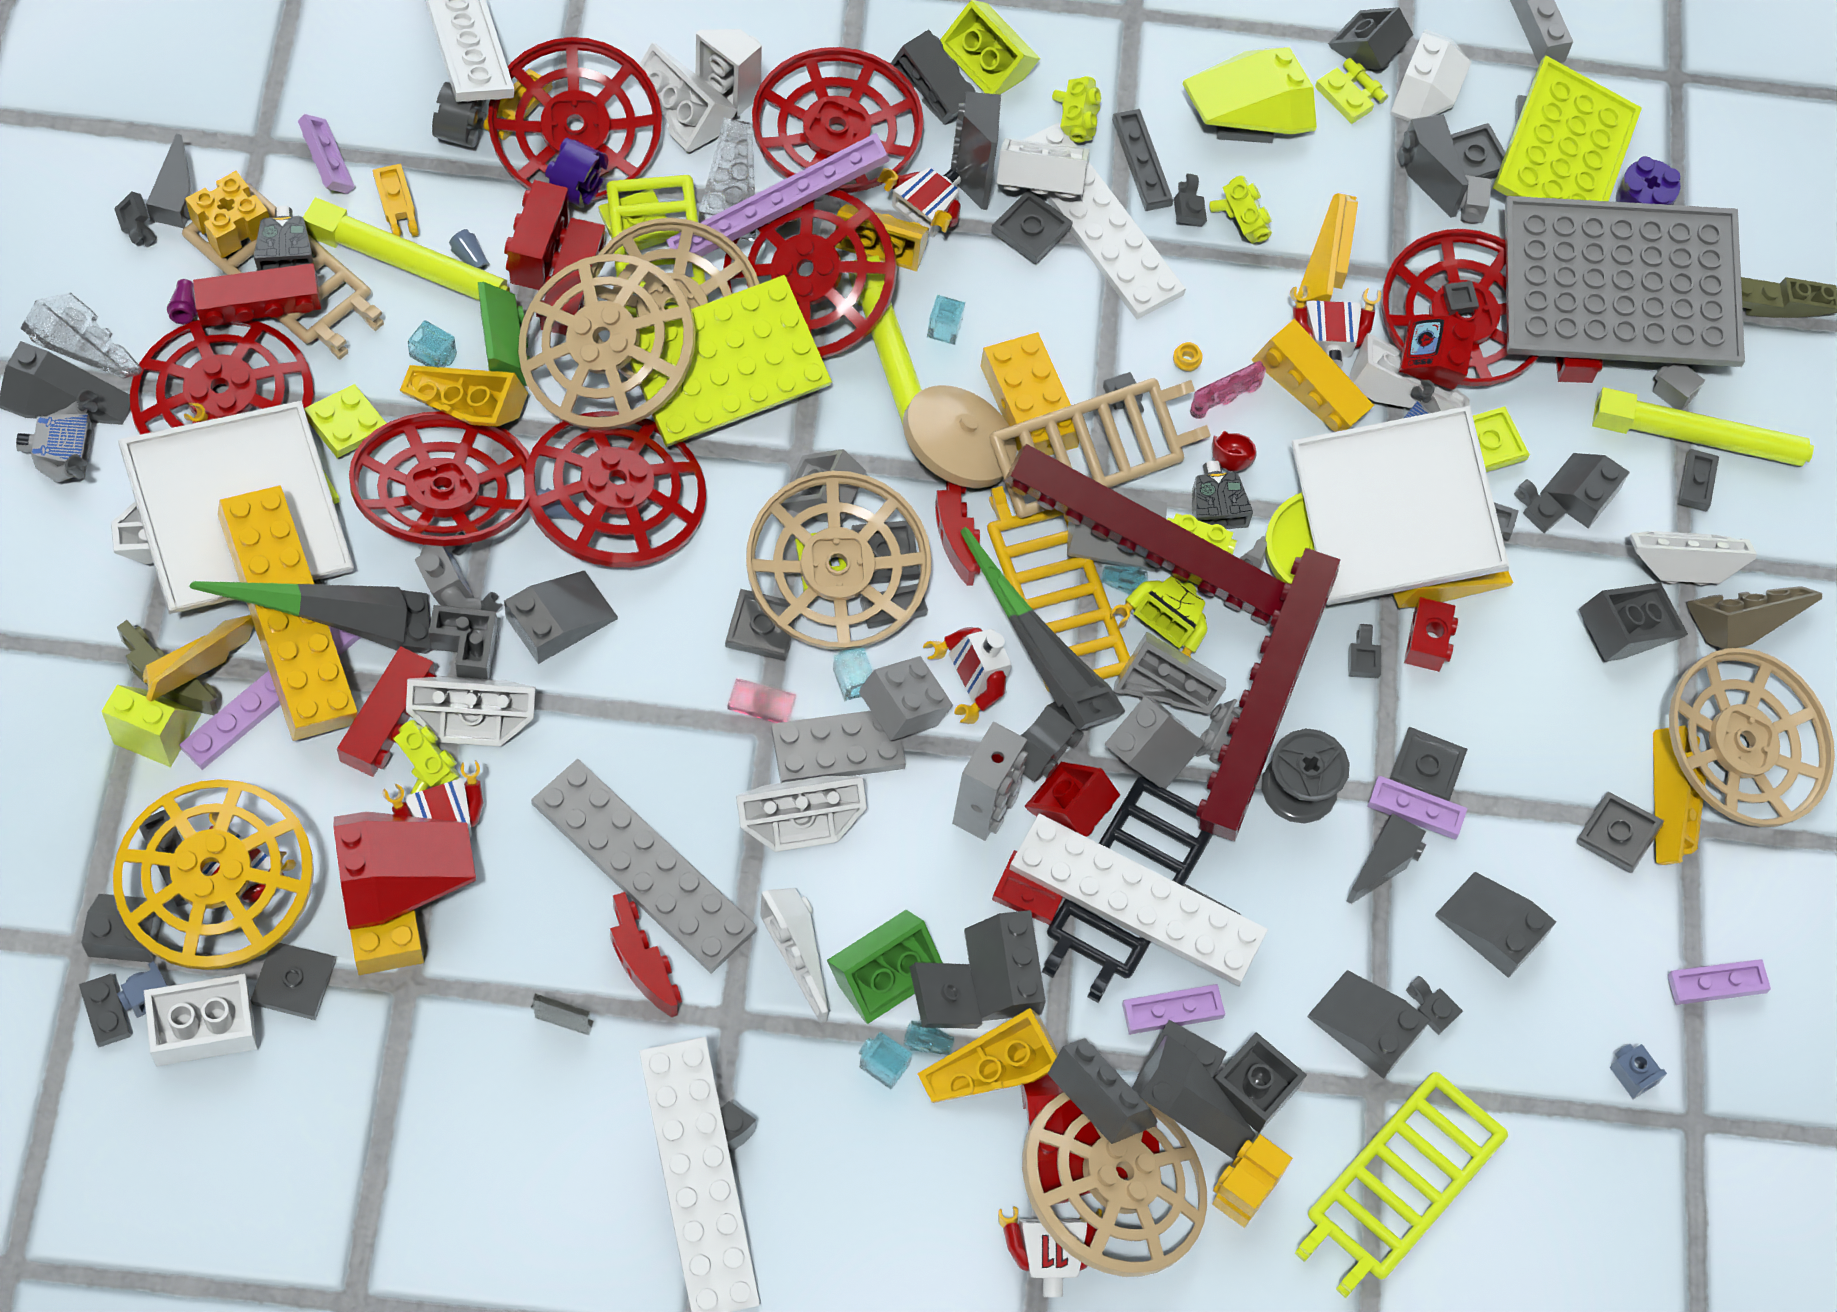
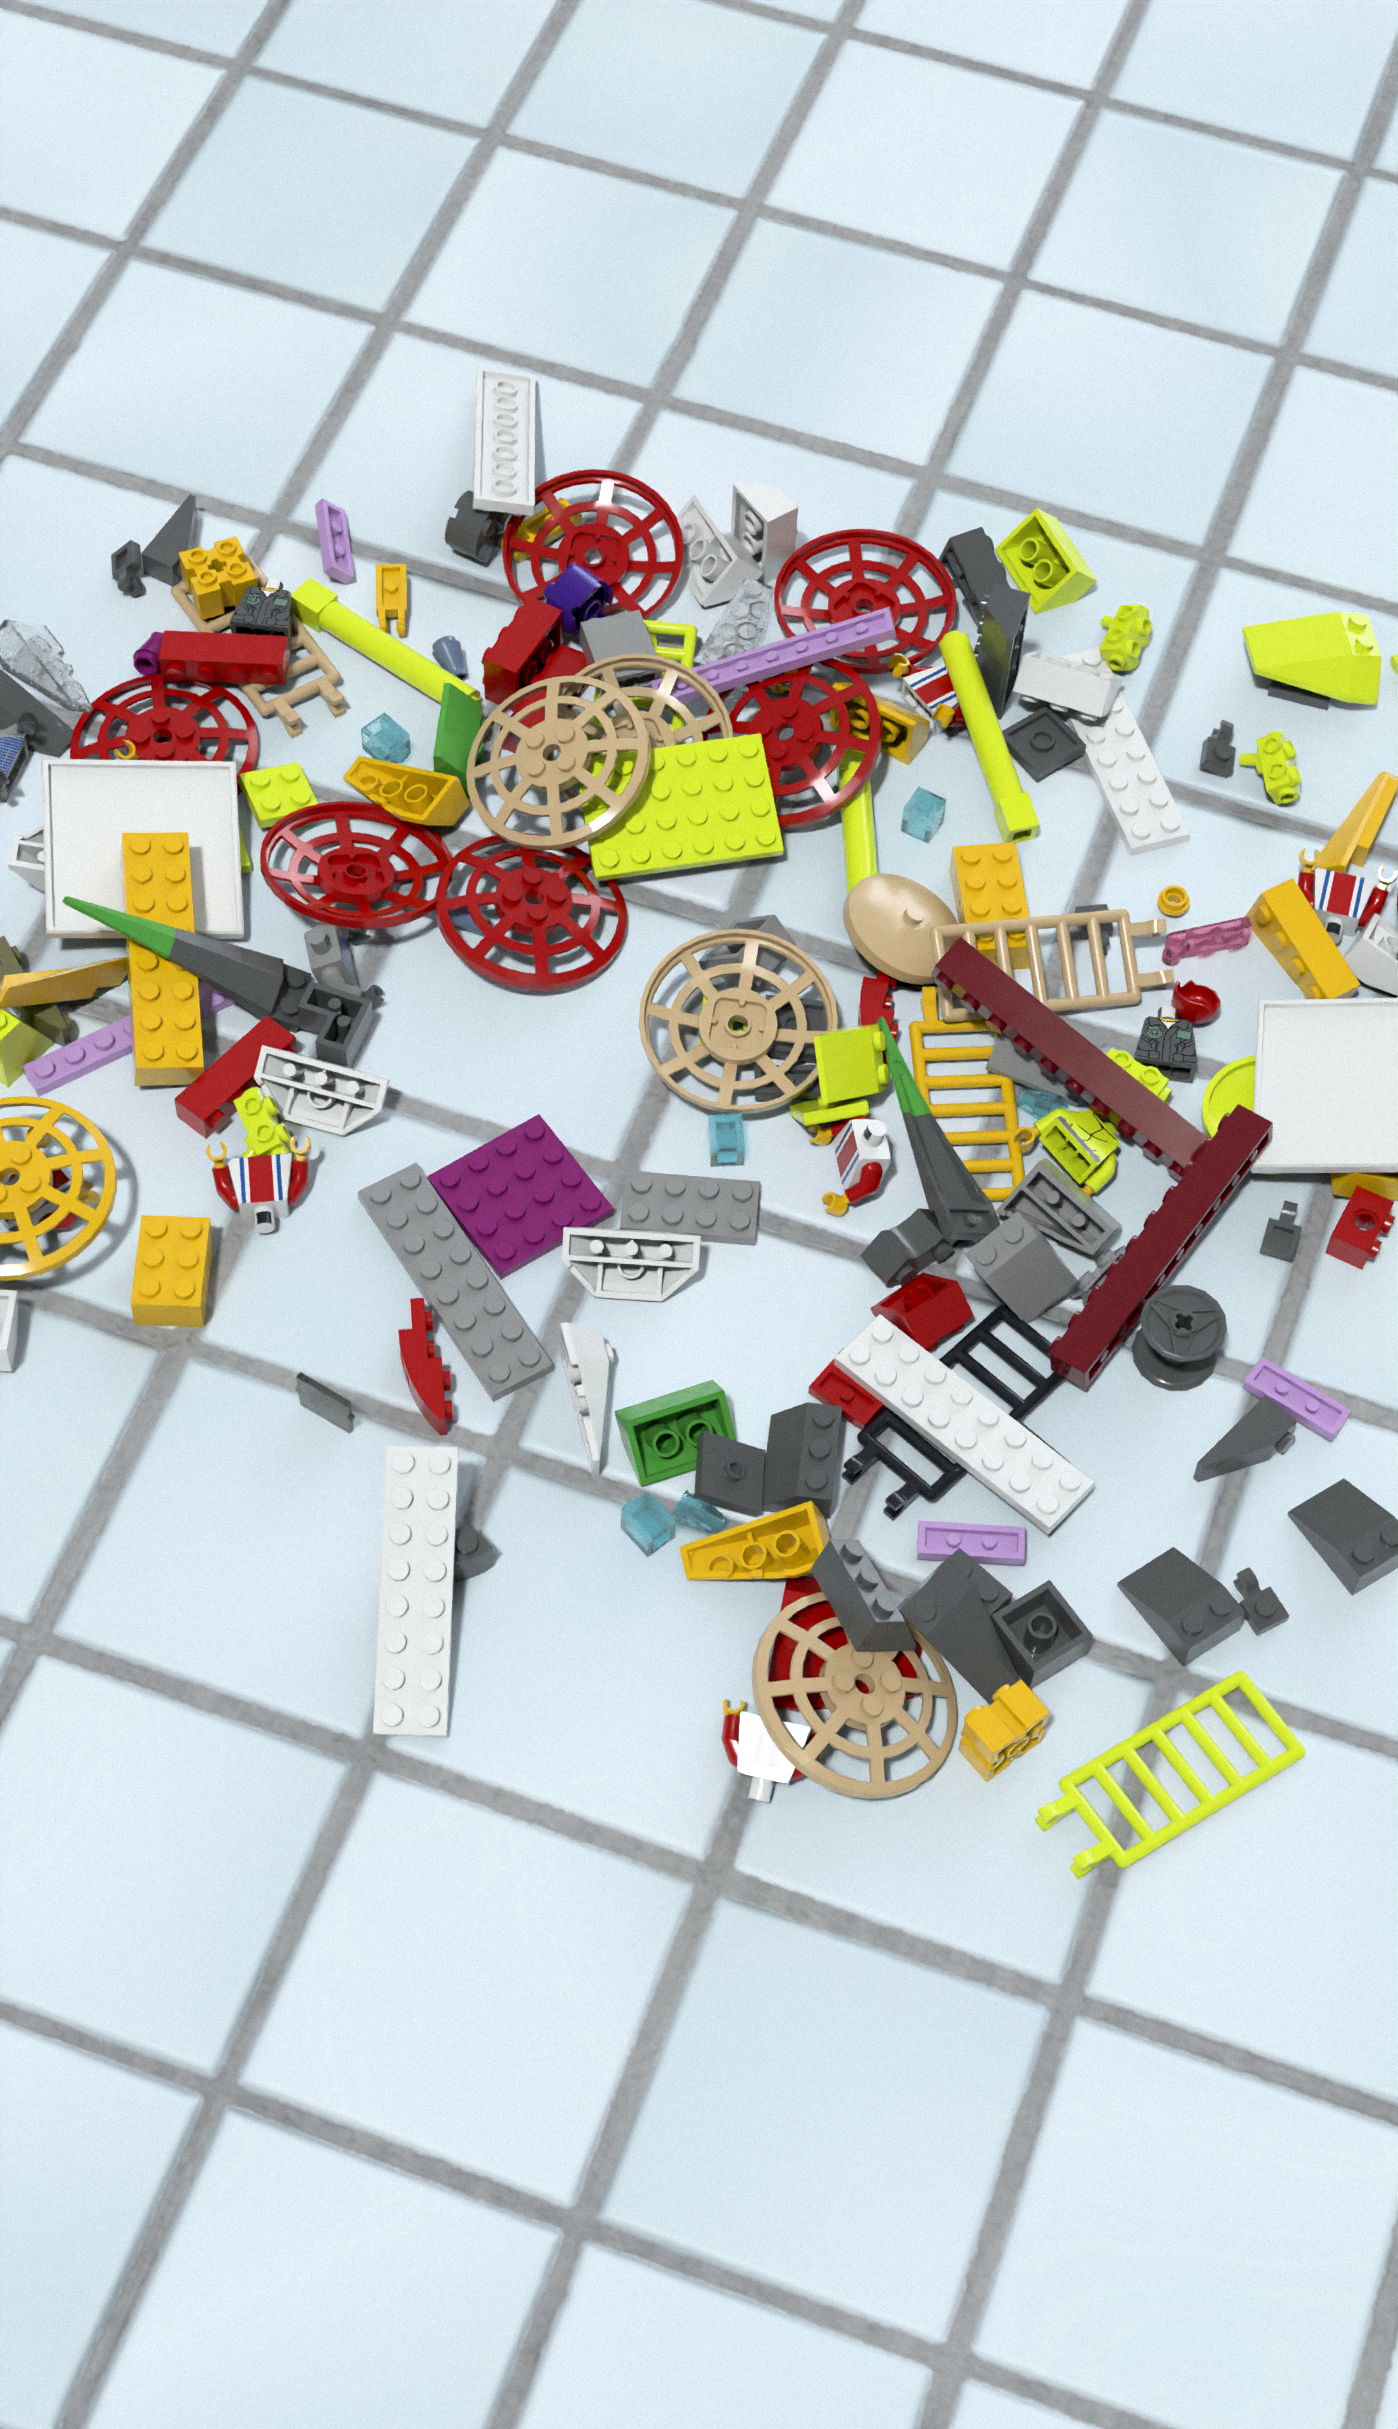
camera: 20 degrees right, 5 degrees down
dark grey plate [250,943,336,1020] -> none
wedge [333,811,476,930] -> none
dark grey slope [504,570,618,664] -> none
dark grey plate [725,589,798,661] -> none
clear pink plate [727,678,796,723] -> none
light grey brick [858,656,953,741] -> none
light grey brick [952,721,1029,841] -> none
dark grey tile [1112,109,1174,211] -> none
light grey helmet [1240,536,1267,570] -> none
dark grey plate [1390,727,1468,801] -> none
none -> magenta plate [427,1114,614,1280]
none -> light grey brick [579,610,661,696]
none -> neon yellow plate [789,1096,869,1126]
none -> neon yellow slope [813,1024,890,1104]
none -> neon yellow brick [939,631,1040,843]

